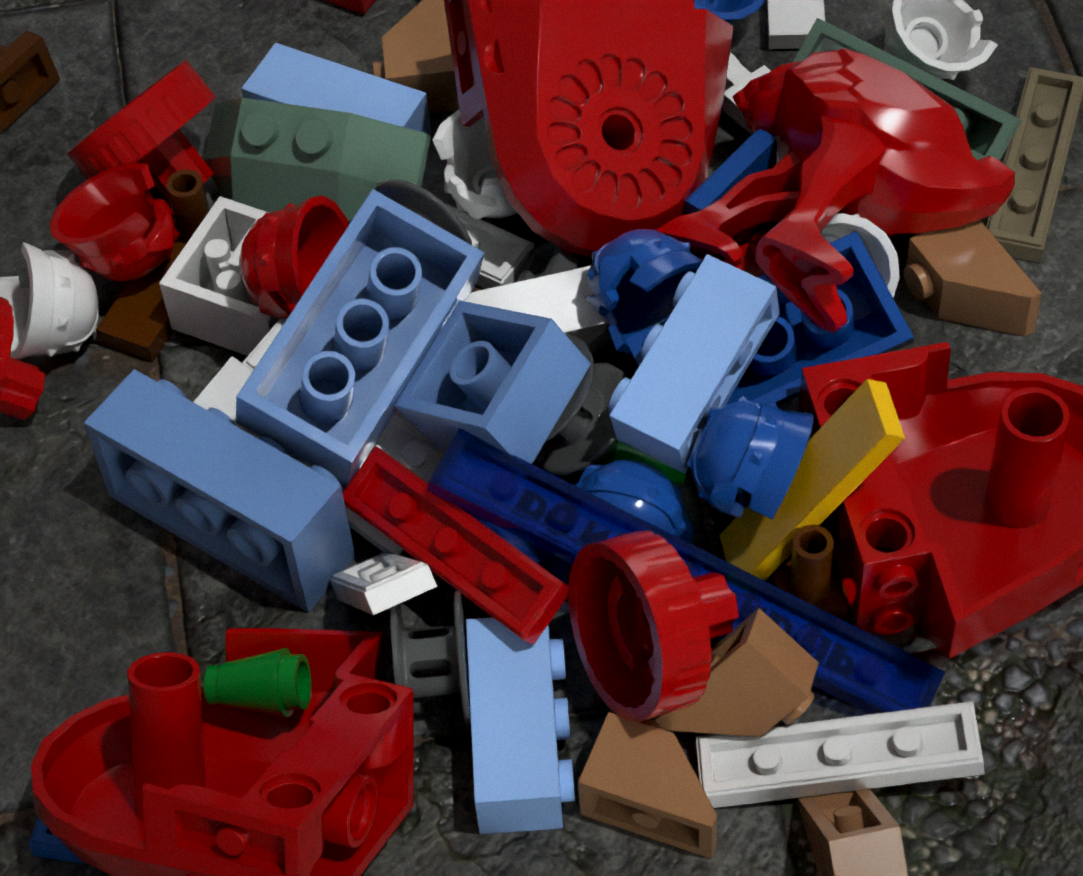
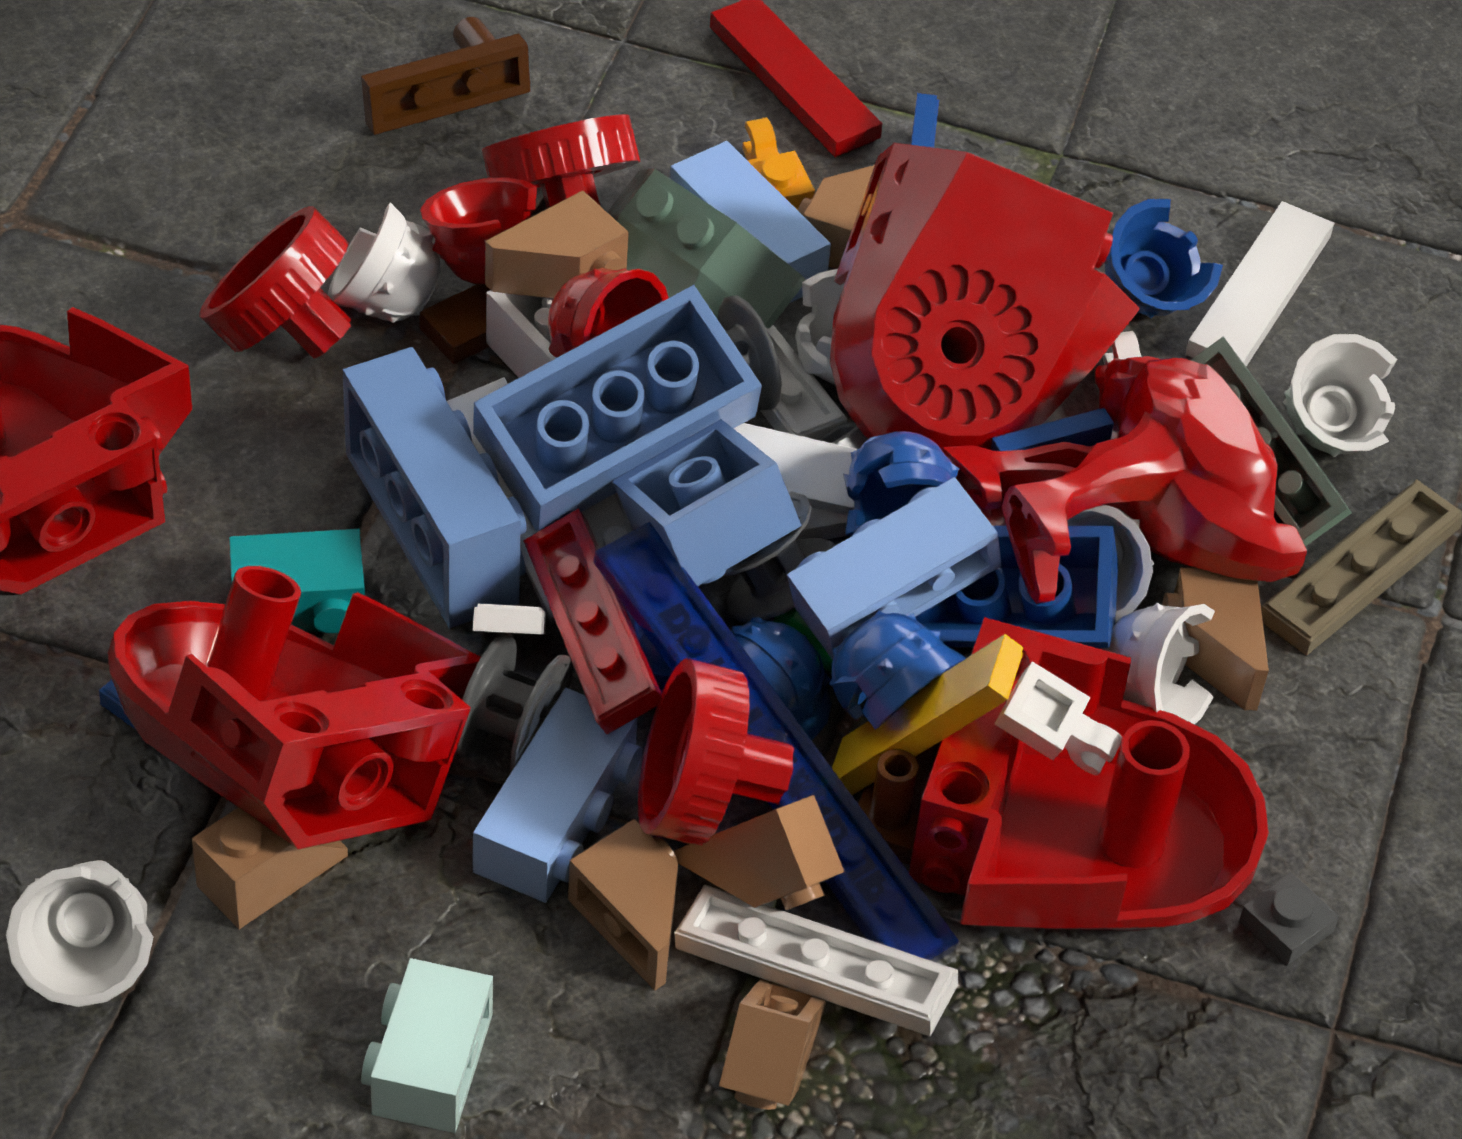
camera: 20 degrees right, 5 degrees down
green cone [204,648,312,717] -> none
none -> teal brick [229,529,365,633]
none -> medium nougat slope [485,191,629,298]
none -> light orange plate [742,117,815,210]
none -> white plate [995,662,1122,776]
none -> white helmet [1101,603,1215,724]

